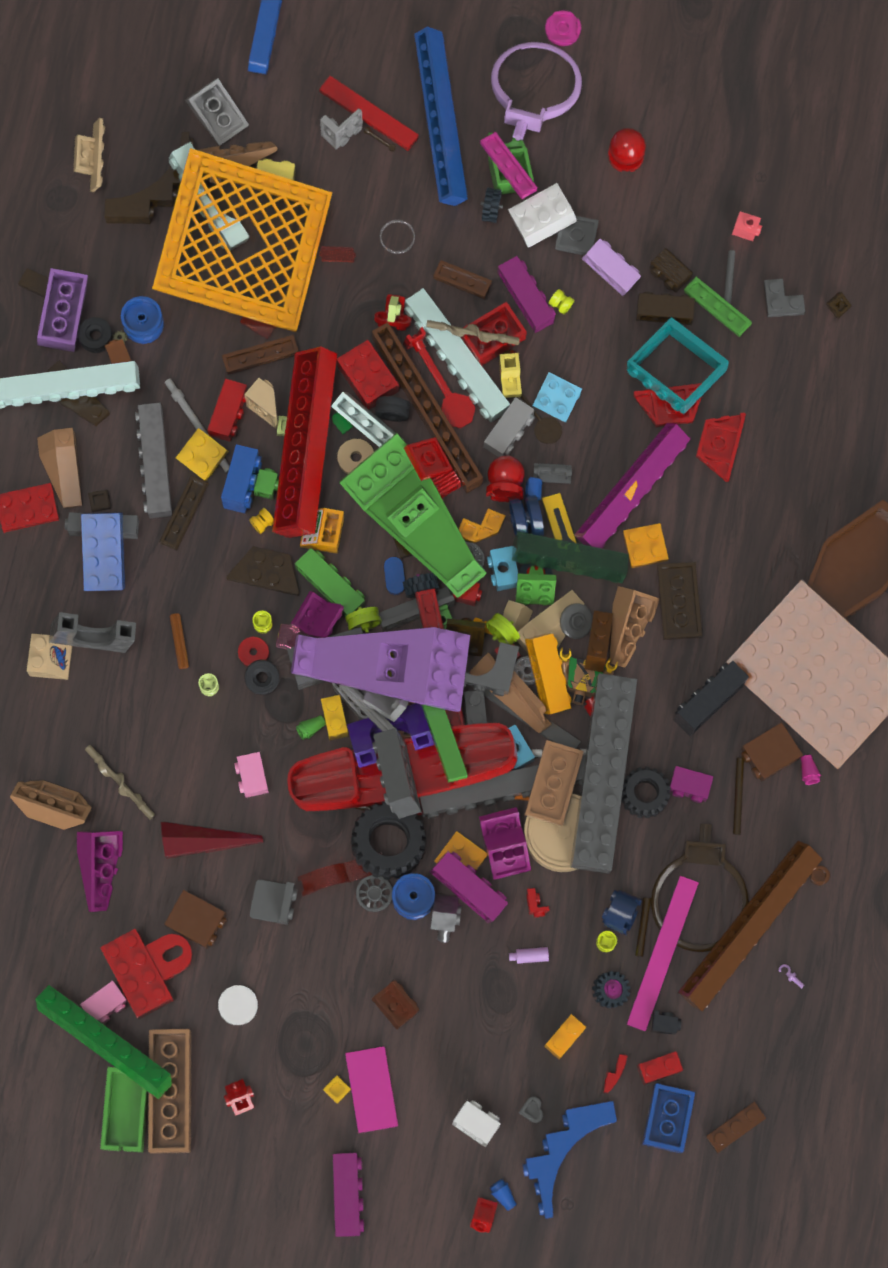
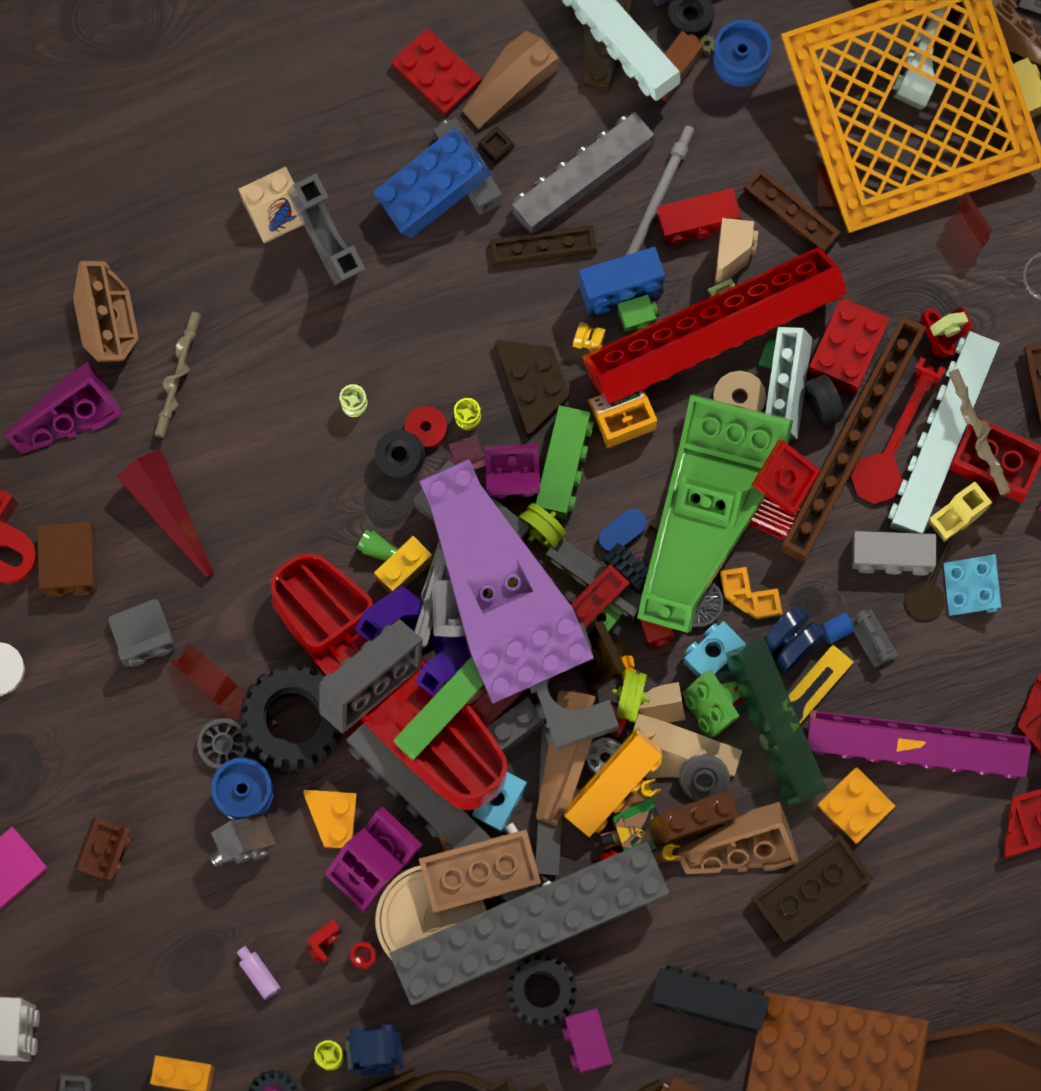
camera: 65 degrees right, 0 degrees up
dark orange axle [170,613,189,669] -> none
yellow plate [176,428,229,481] -> none
bright pink brick [234,752,269,798] -> none
magenta brick [429,851,508,923] -> none
red tile [486,455,525,503] -> none
none -> red tile [350,942,377,969]

